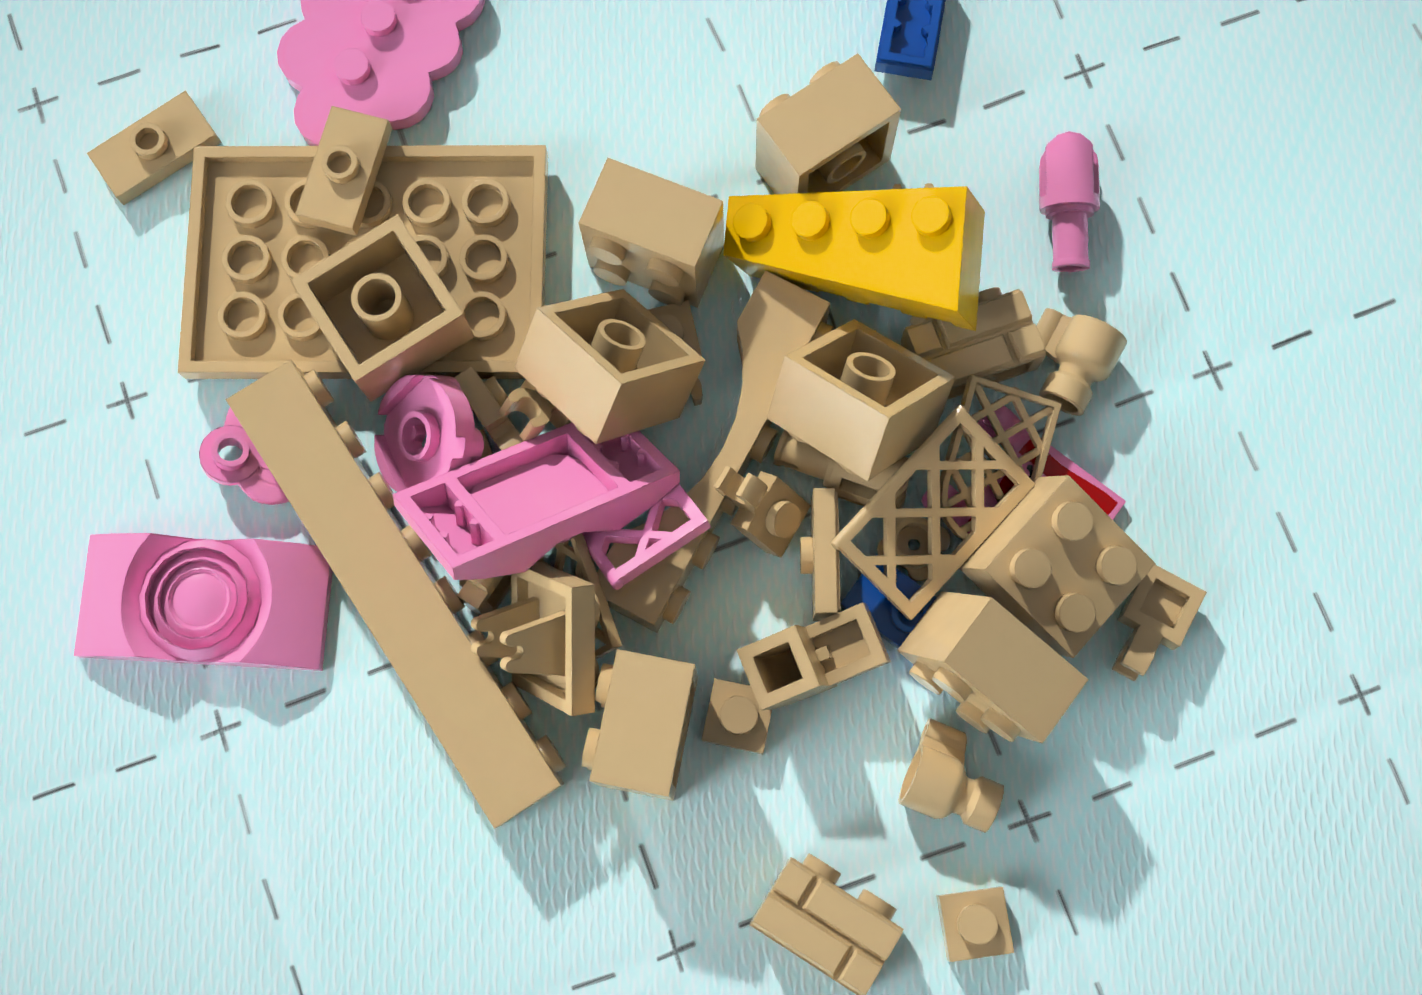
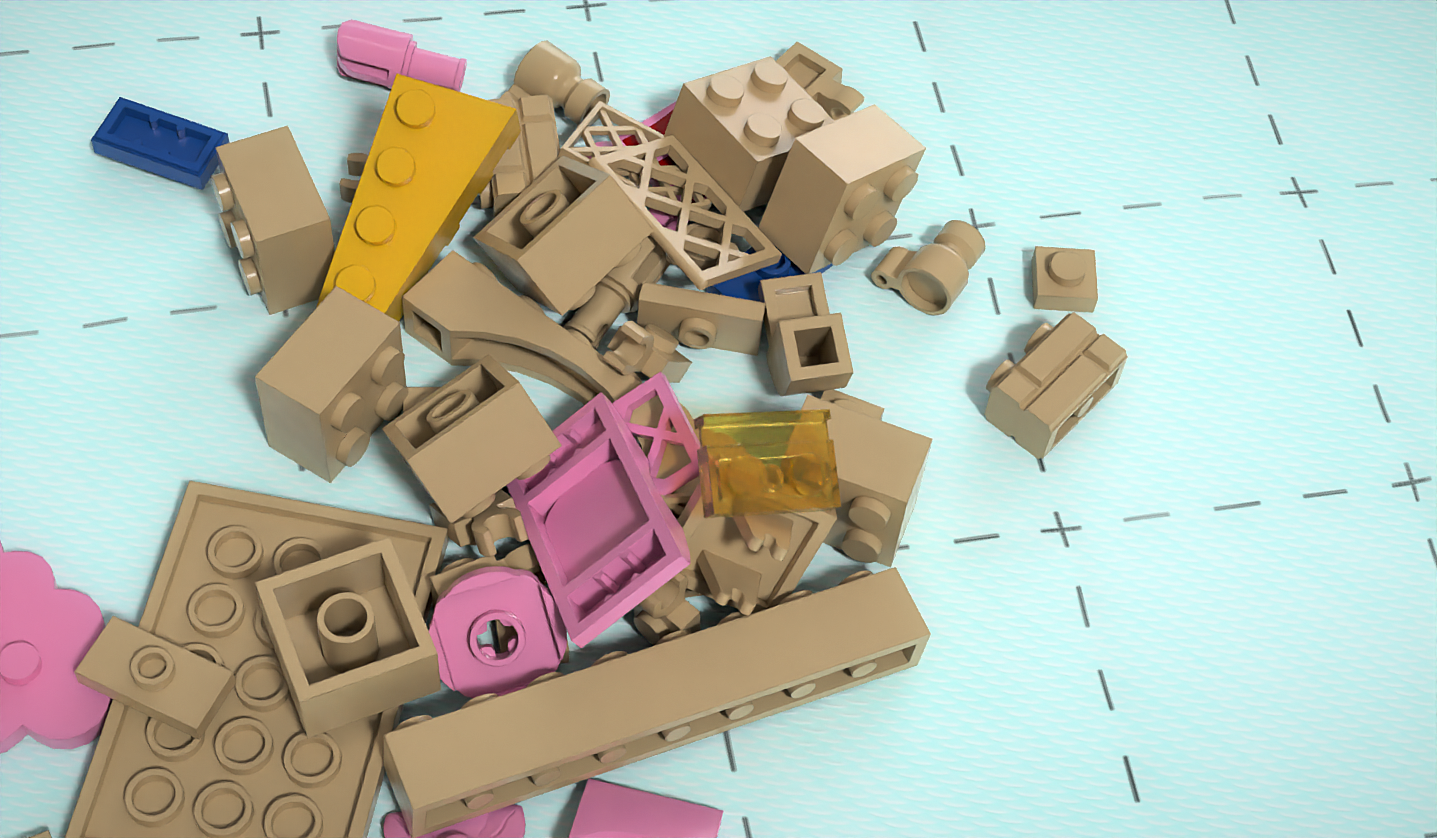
camera: 90 degrees left, 20 degrees down
none -> clear yellow plate [694,409,841,518]

